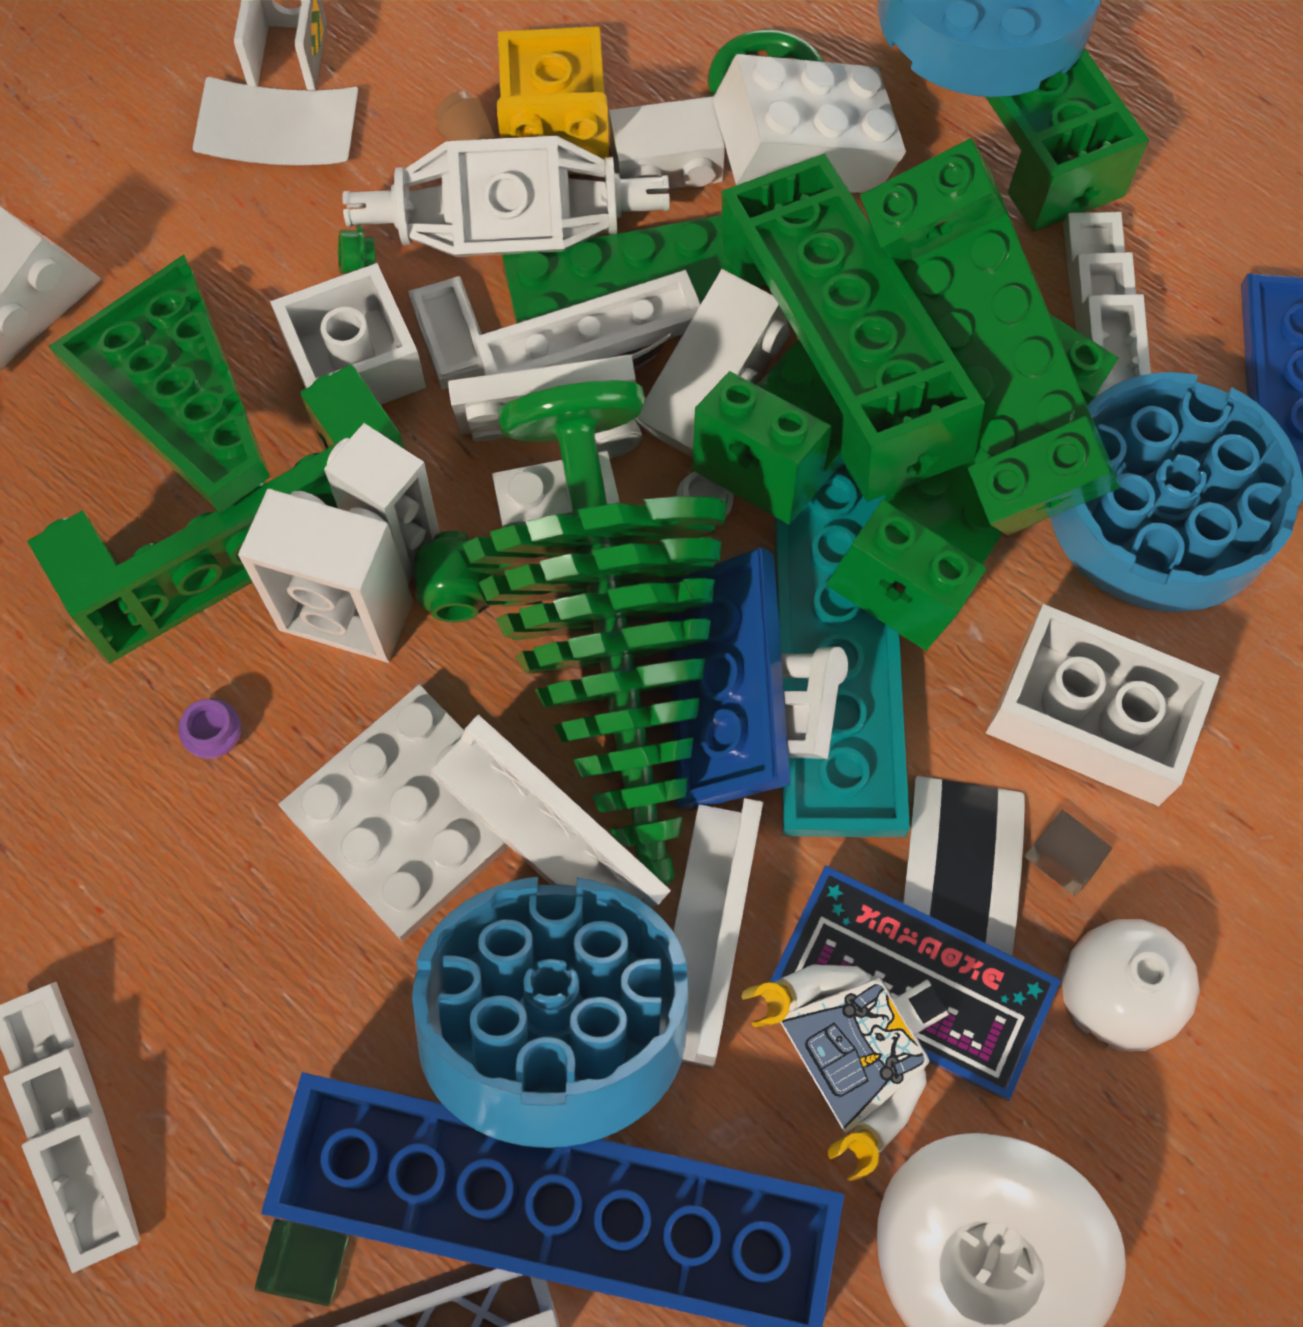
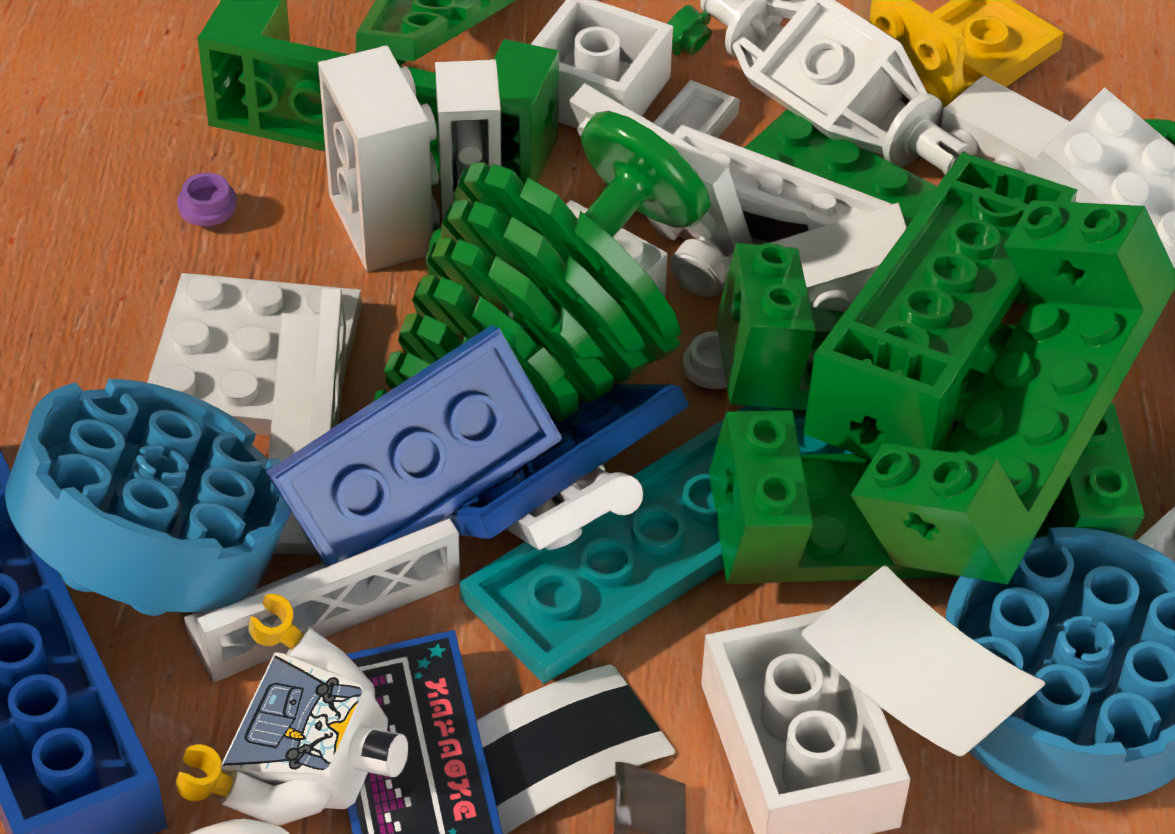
camera: 50 degrees right, 20 degrees down
none -> tile [266,325,563,567]
none -> white sticker [801,566,1045,756]

